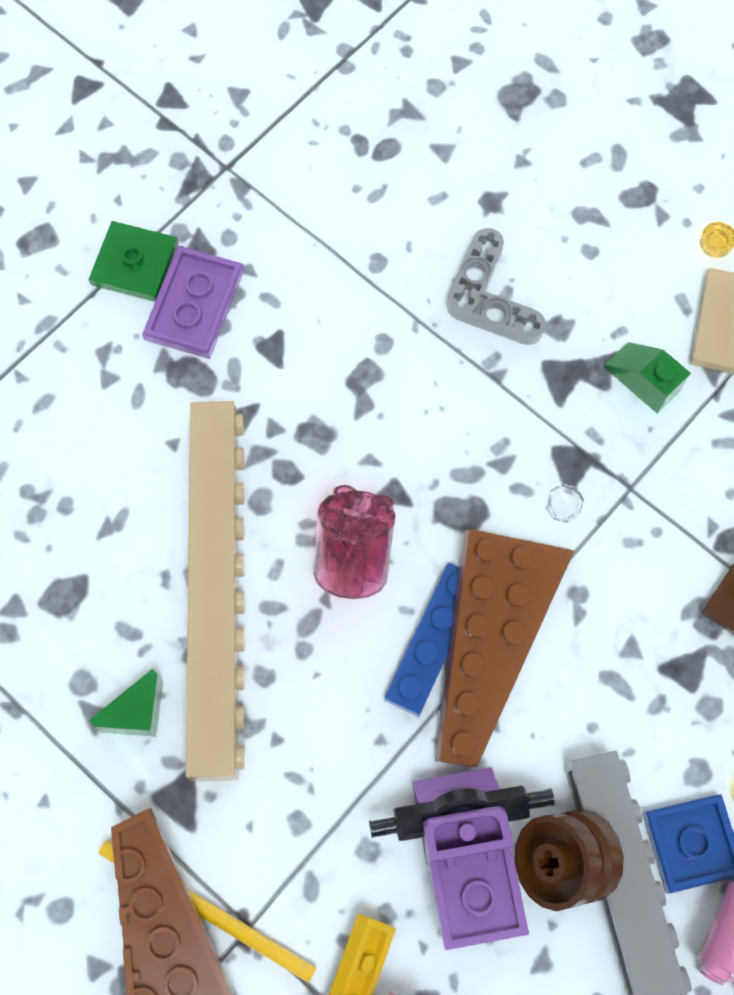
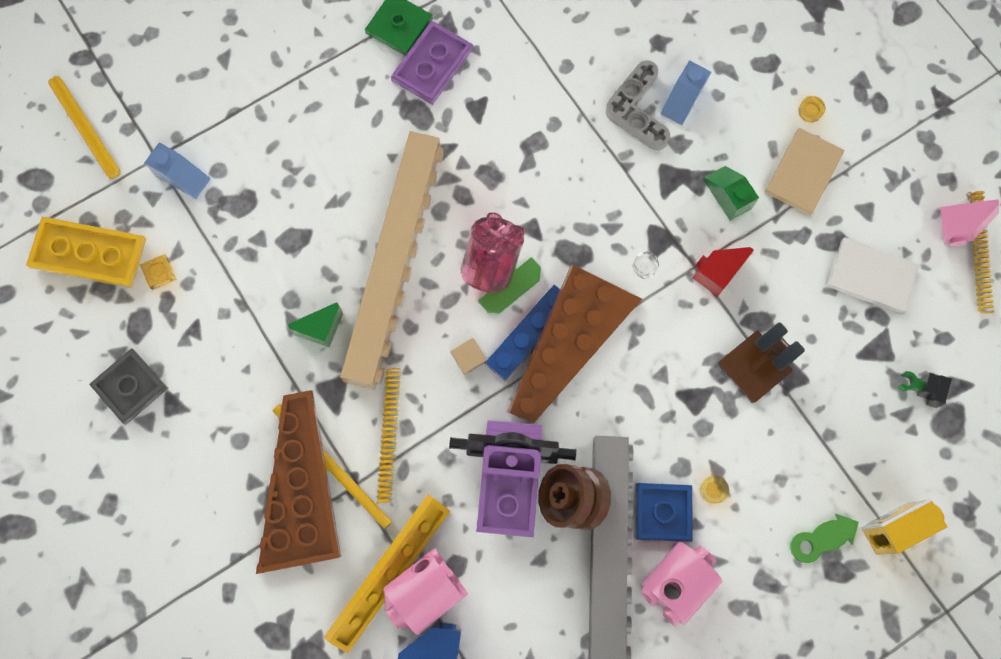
camera: 15 degrees right, 5 degrees up
none -> yellow piece [376,368,401,504]
none -> tan tile [450,338,487,375]
none -> bright green piece [478,257,541,314]
none -> medium blue slope [660,60,712,125]
none -> red slope [693,247,754,297]

